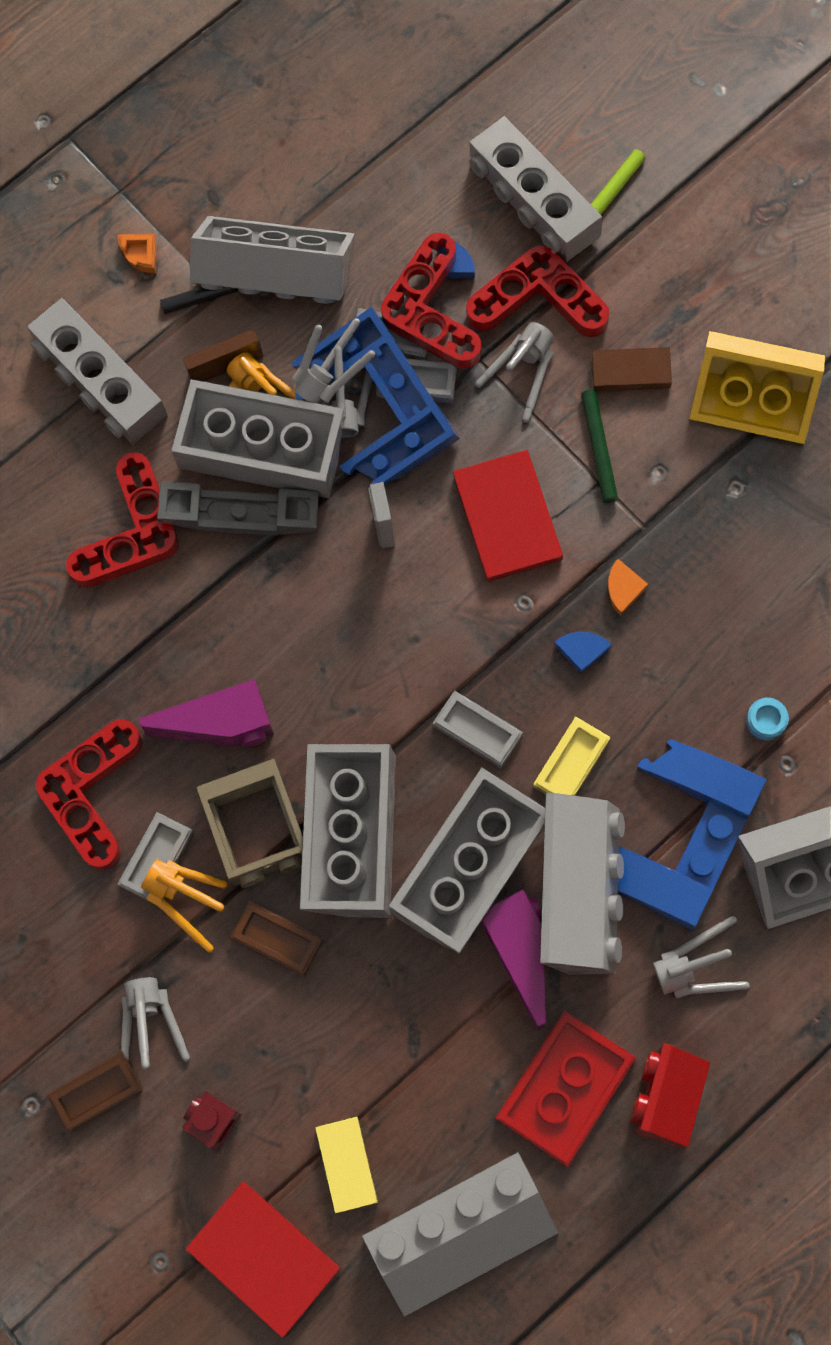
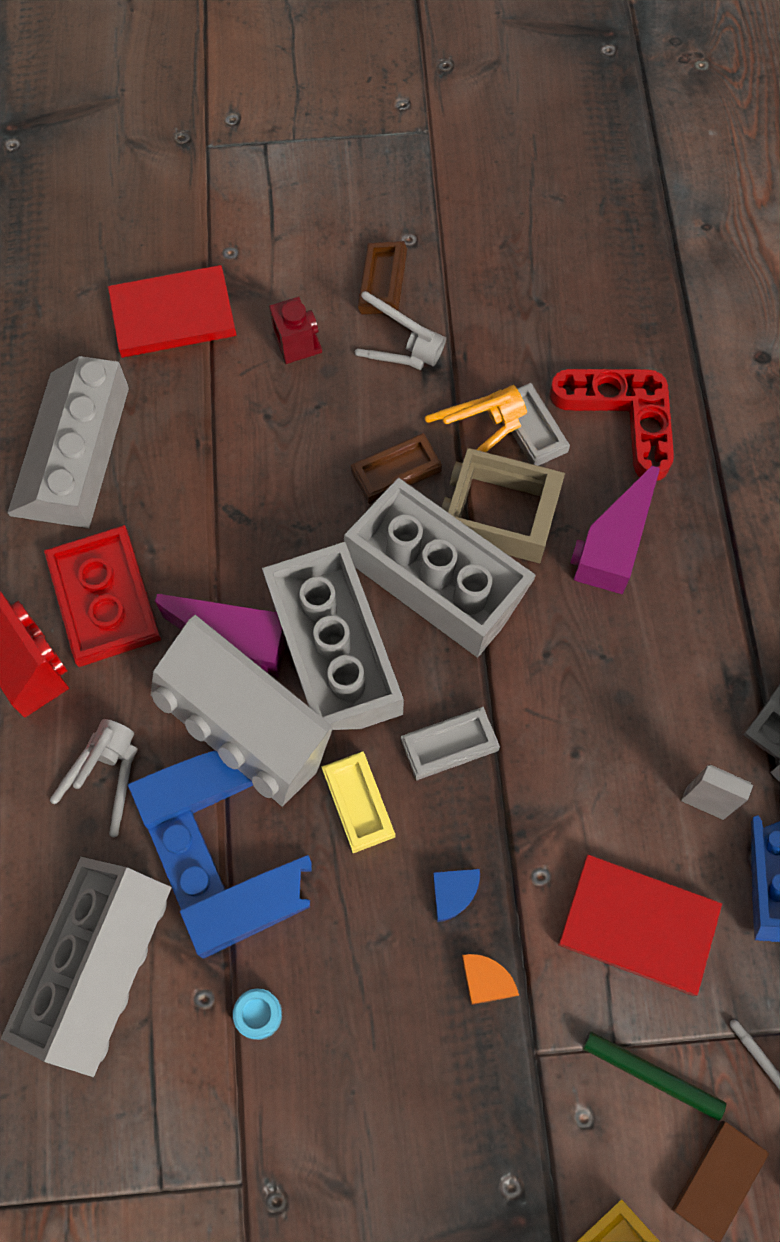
camera: 120 degrees right, 5 degrees down
light yellow tile [315,1117,378,1213] -> none

